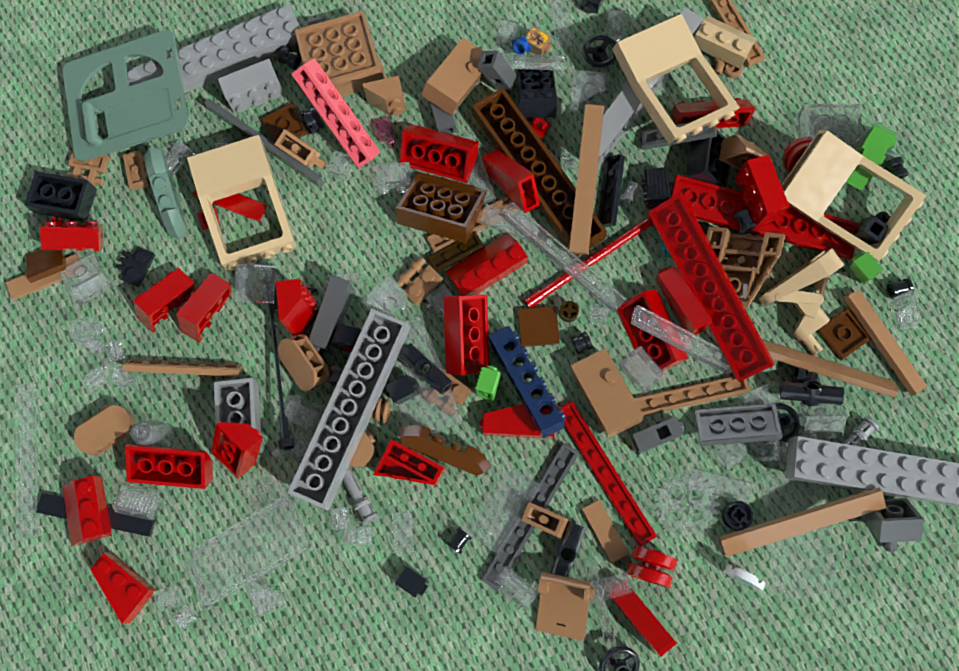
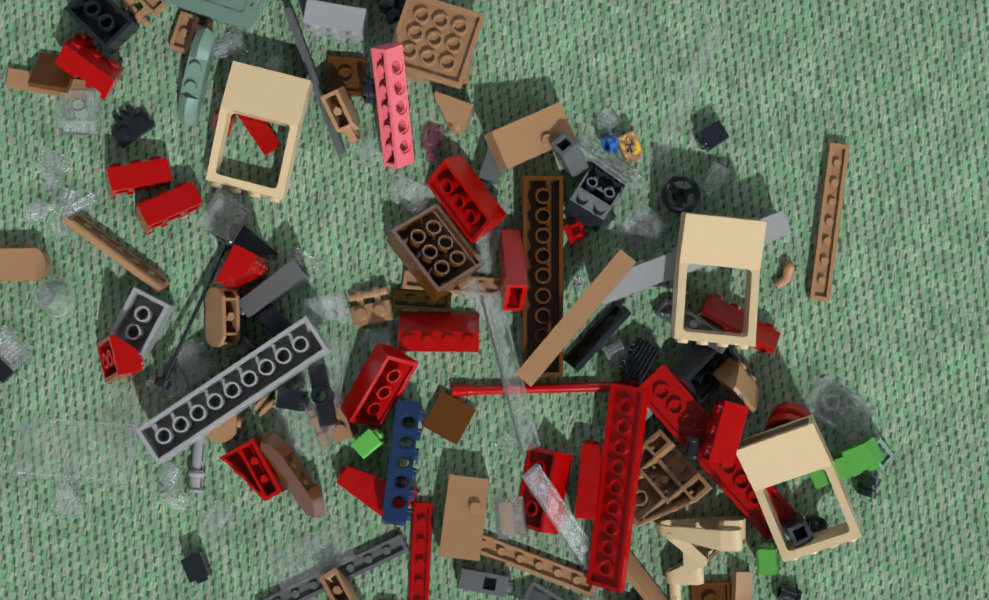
camera: 30 degrees right, 10 degrees up
red slope [125,444,213,489] -> none
black bush [447,528,472,554] -> none
dark brown wheel [559,301,579,323] -> none
black wheel [571,331,593,355] -> none
tan slope [694,16,757,69] -> none
medium nougat tile [724,63,743,78] -> none
none -> clear axle [60,192,98,217]

